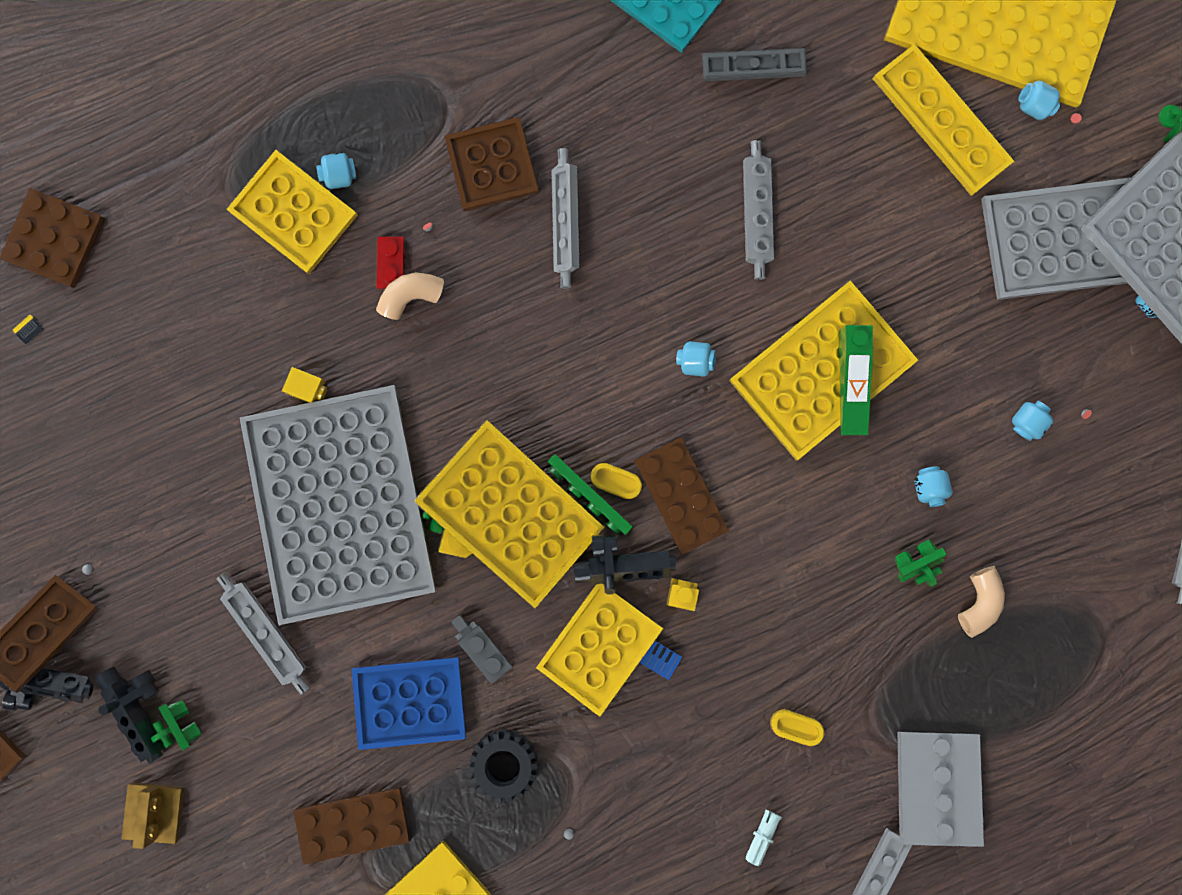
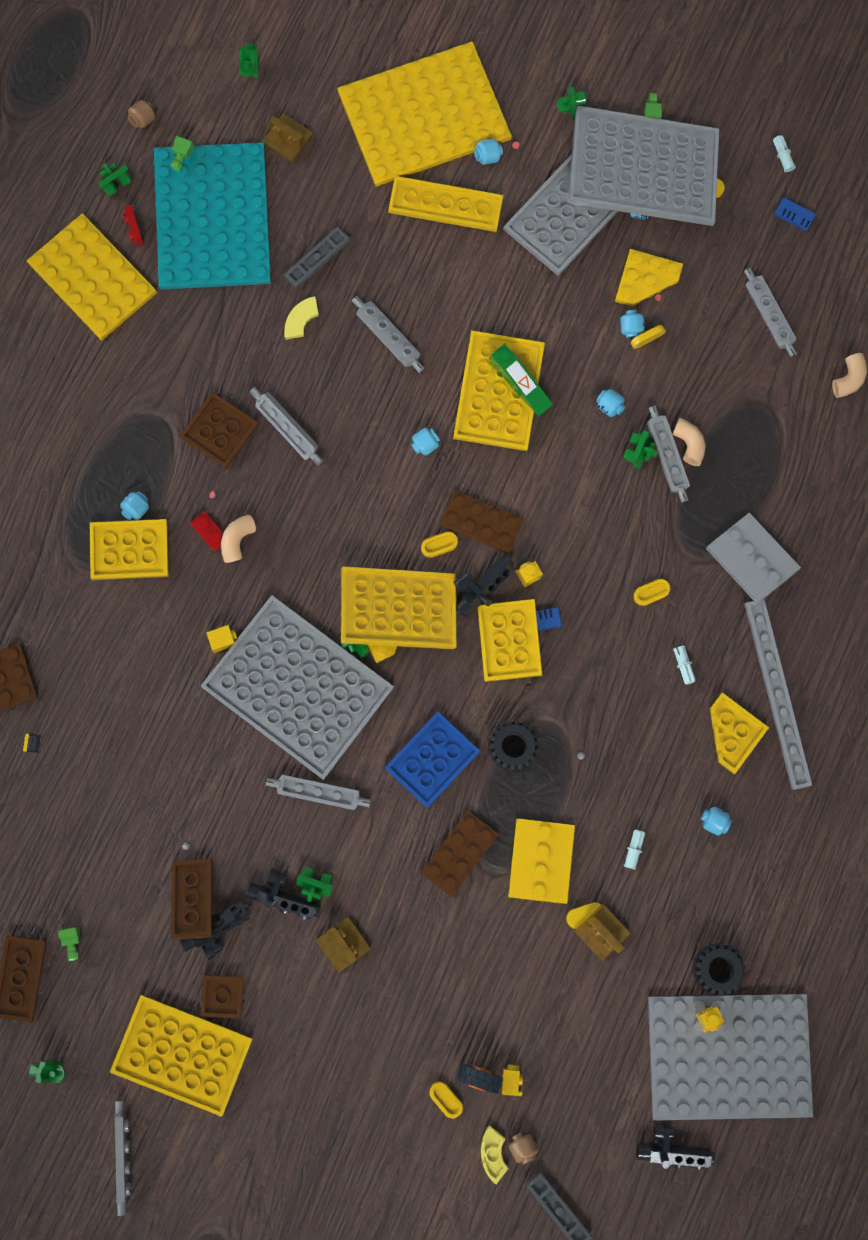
camera: 50 degrees left, 5 degrees down
dark grey hinge [451,615,513,684] -> none
green plate [548,454,632,535] -> none
none -> light yellow tile [285,296,319,340]
none -> yellow plate [615,249,683,307]
none -> yellow tile [631,325,666,349]
none -> light grey plate [647,406,690,503]

